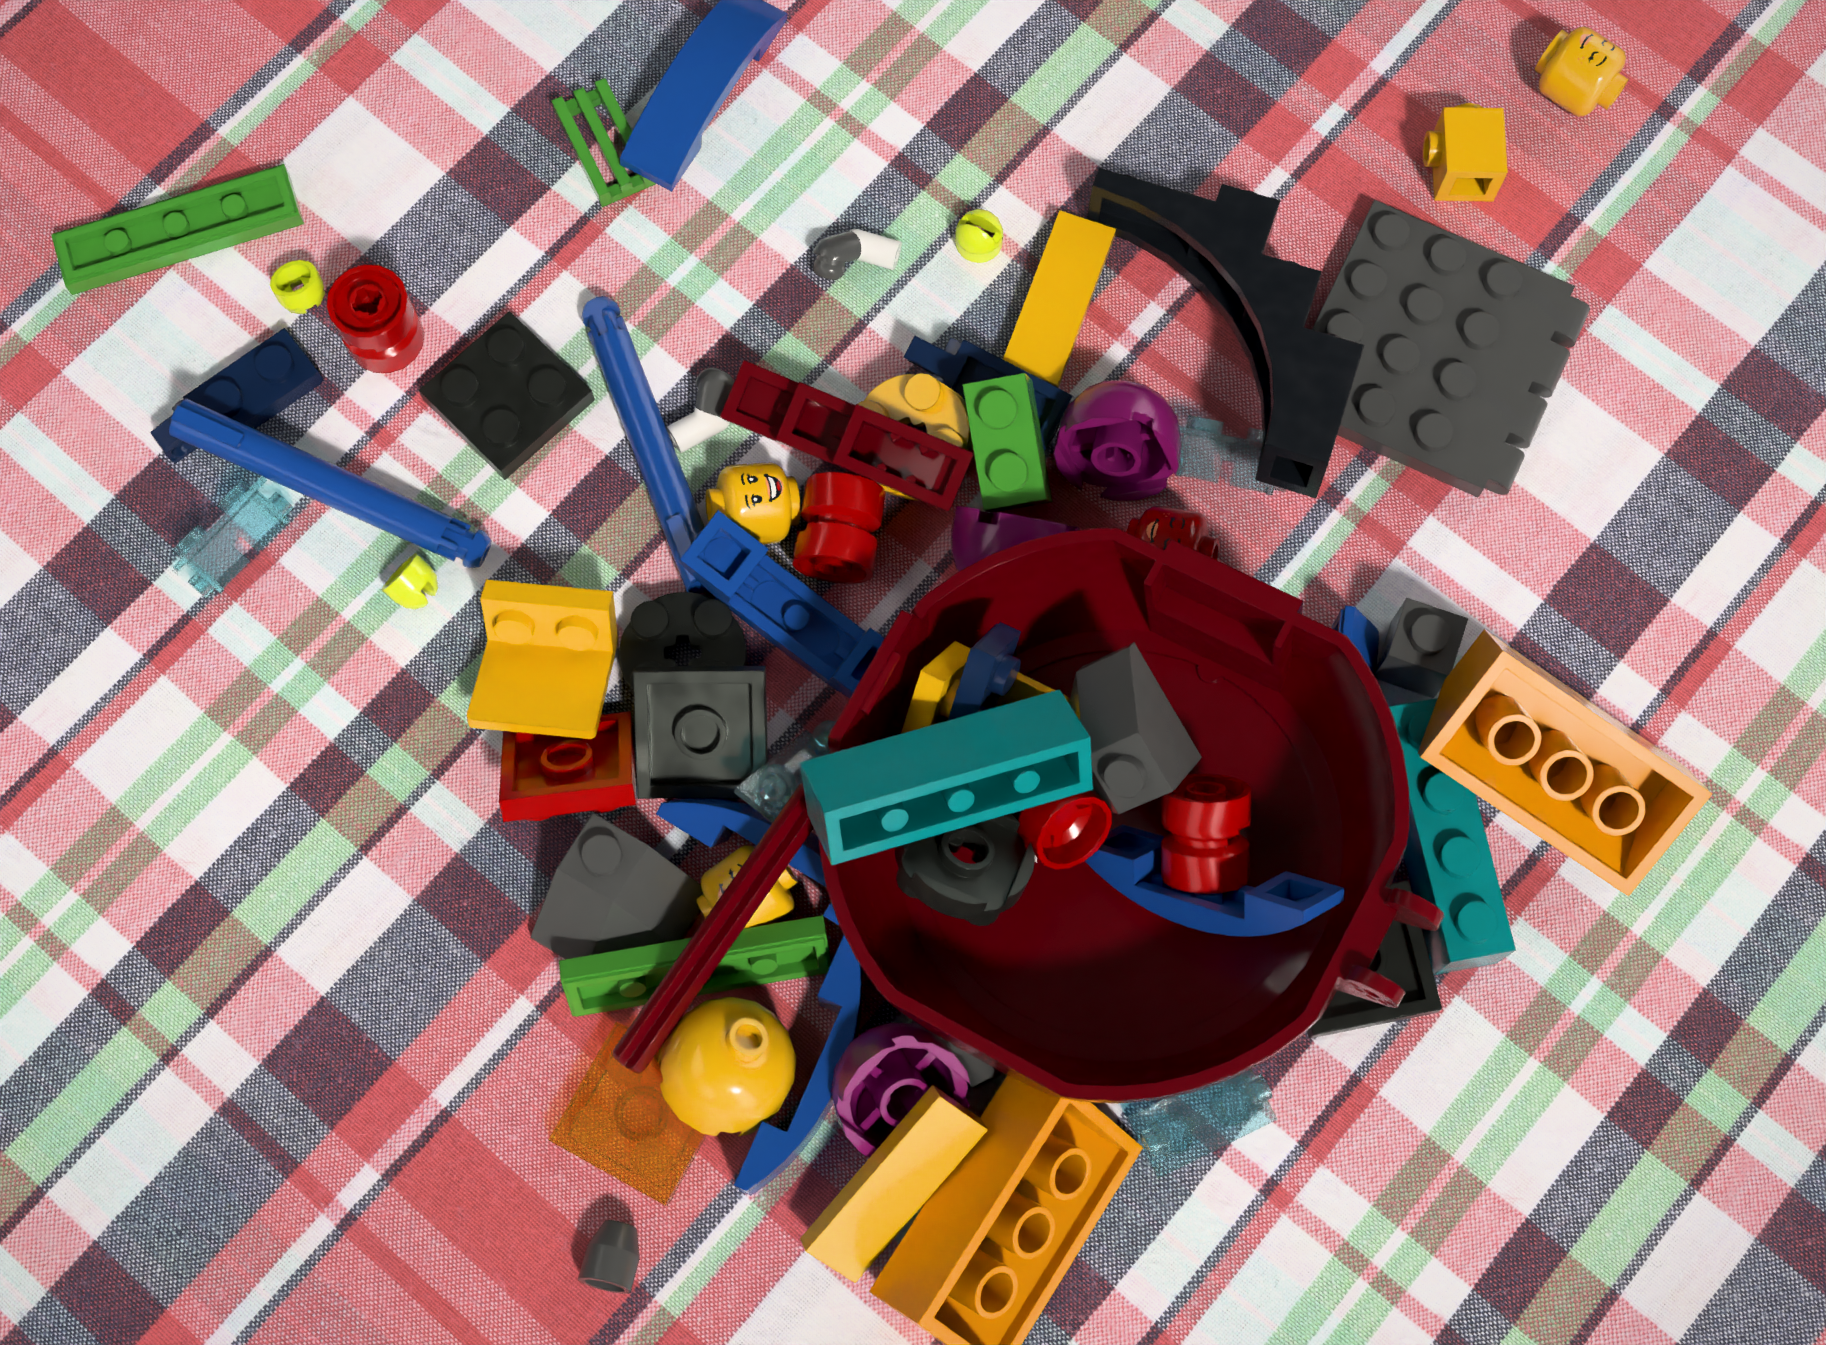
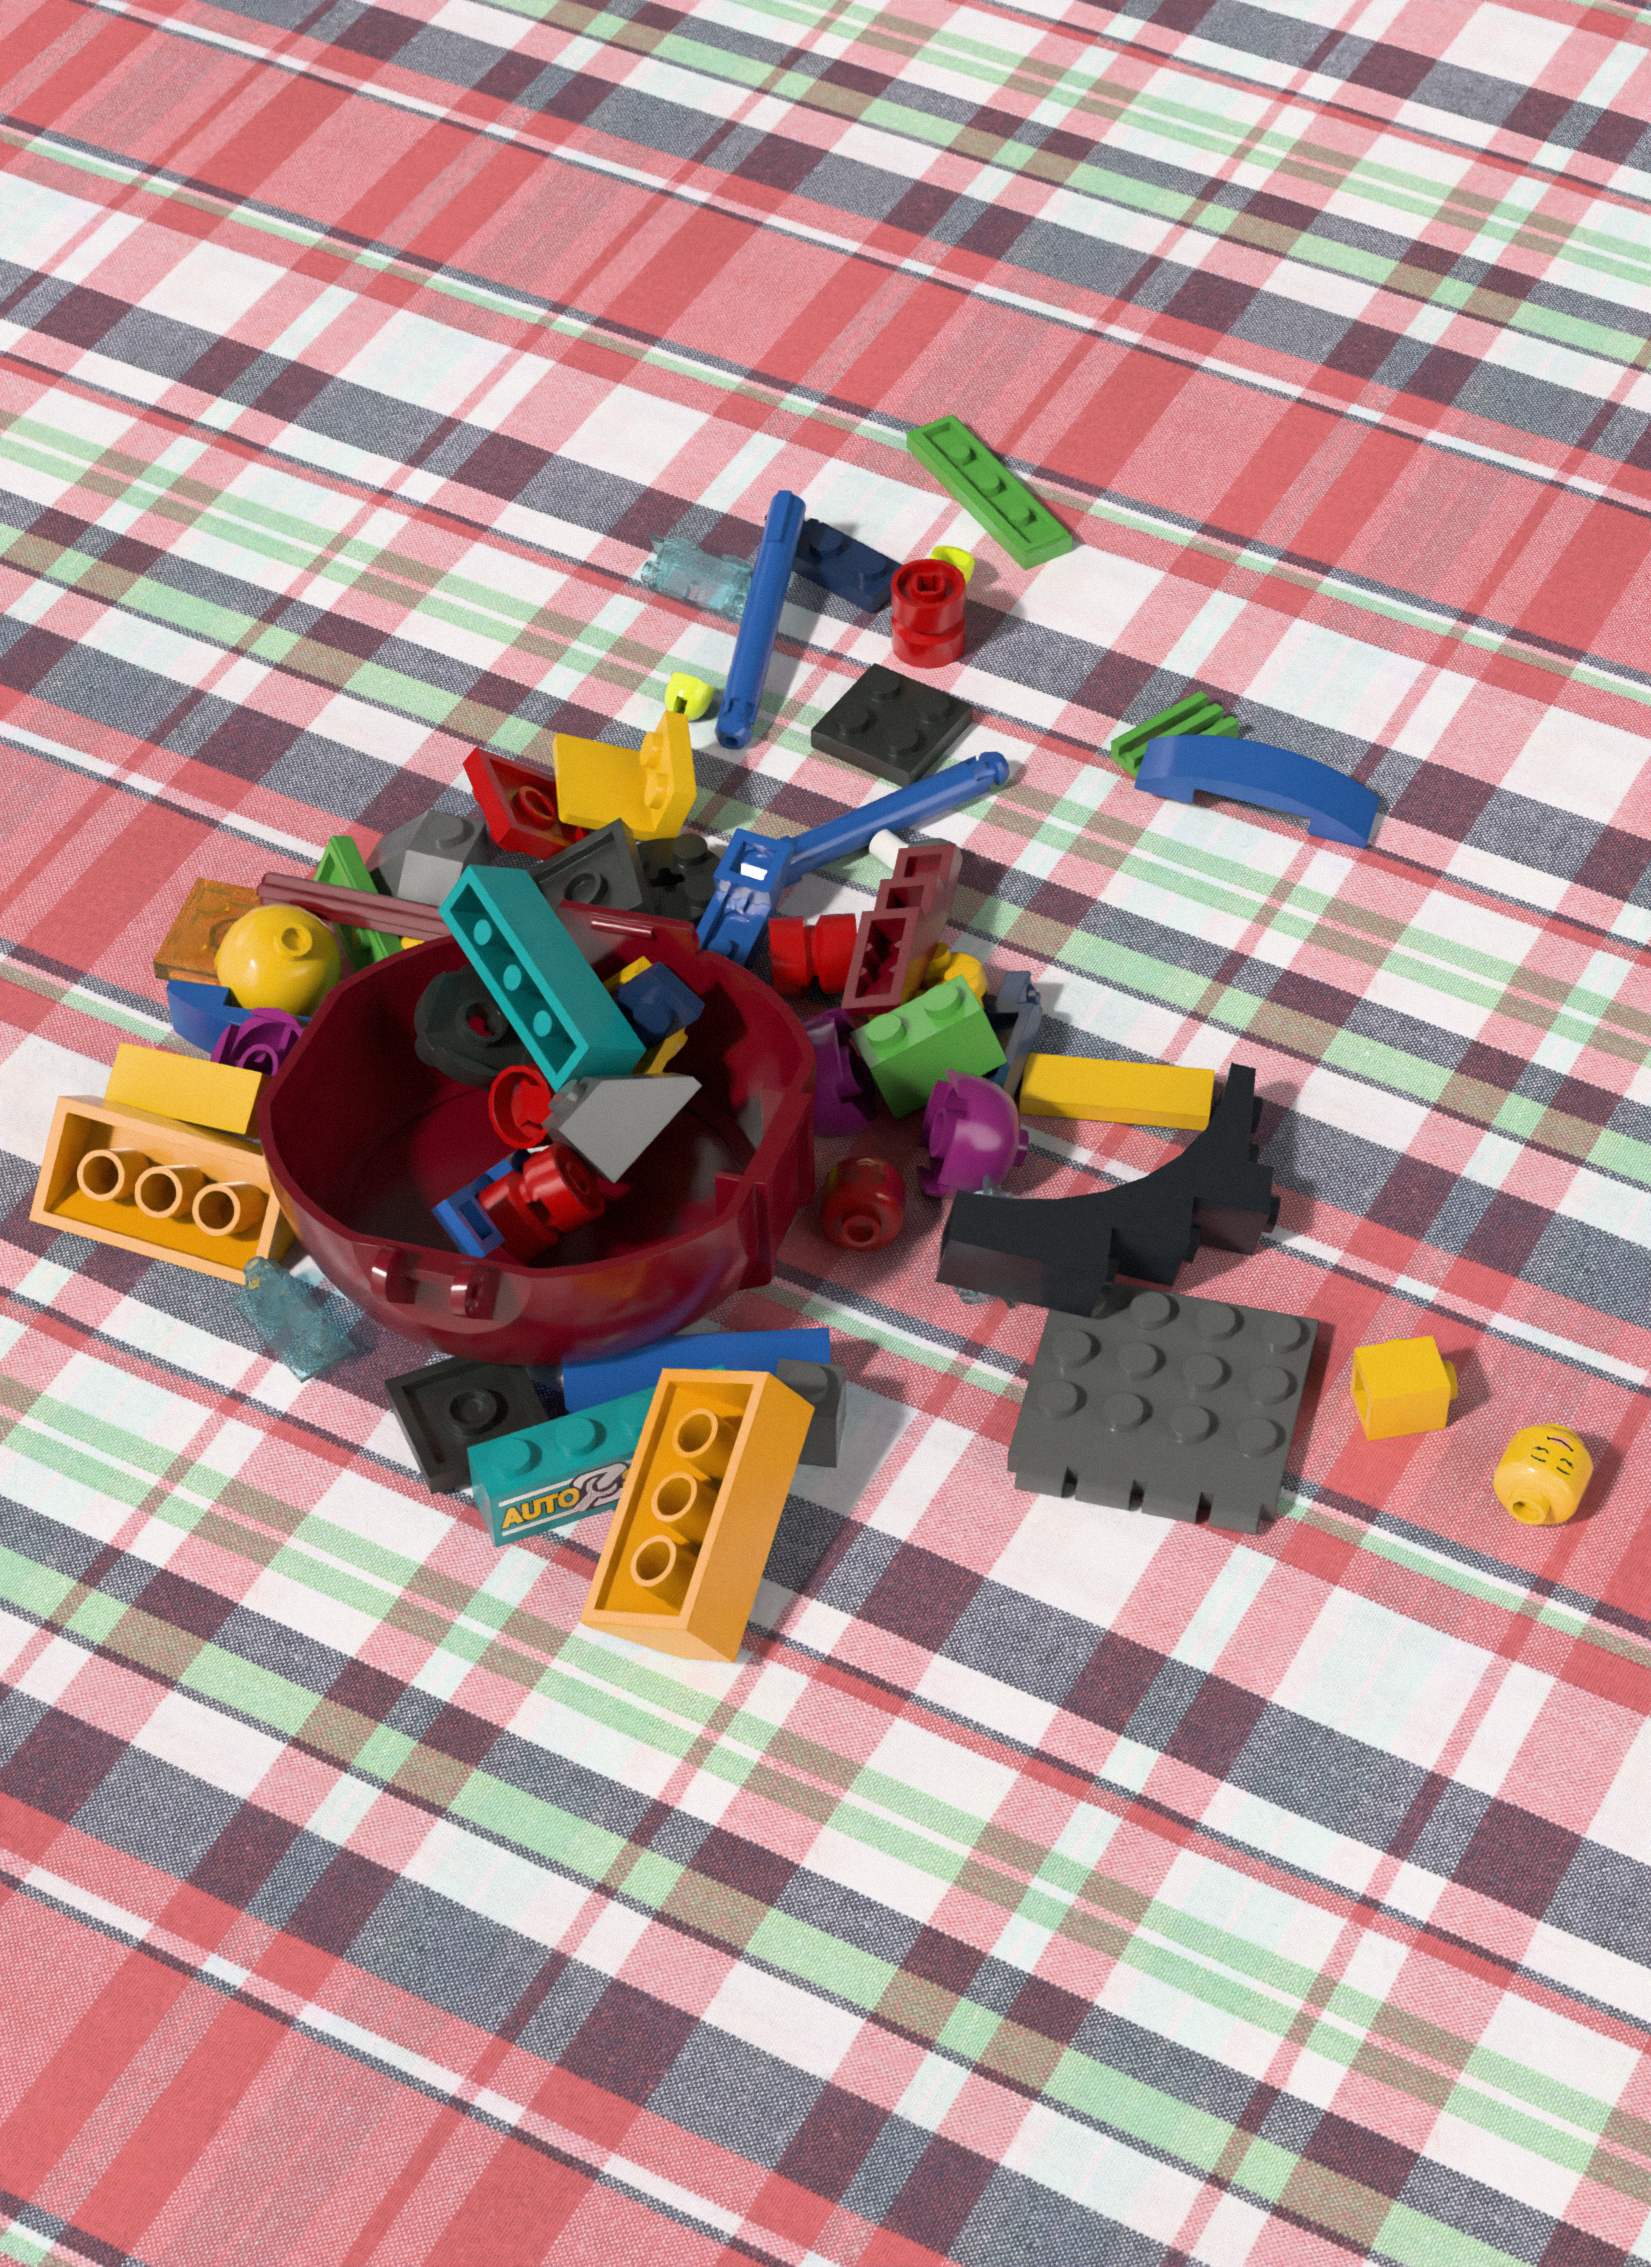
camera: 80 degrees right, 25 degrees down
dark grey hose [578,1220,640,1294] -> none
yellow head [705,462,800,544] -> none
arm [813,229,902,280] -> none
neon yellow hinge [955,209,1003,263] -> none

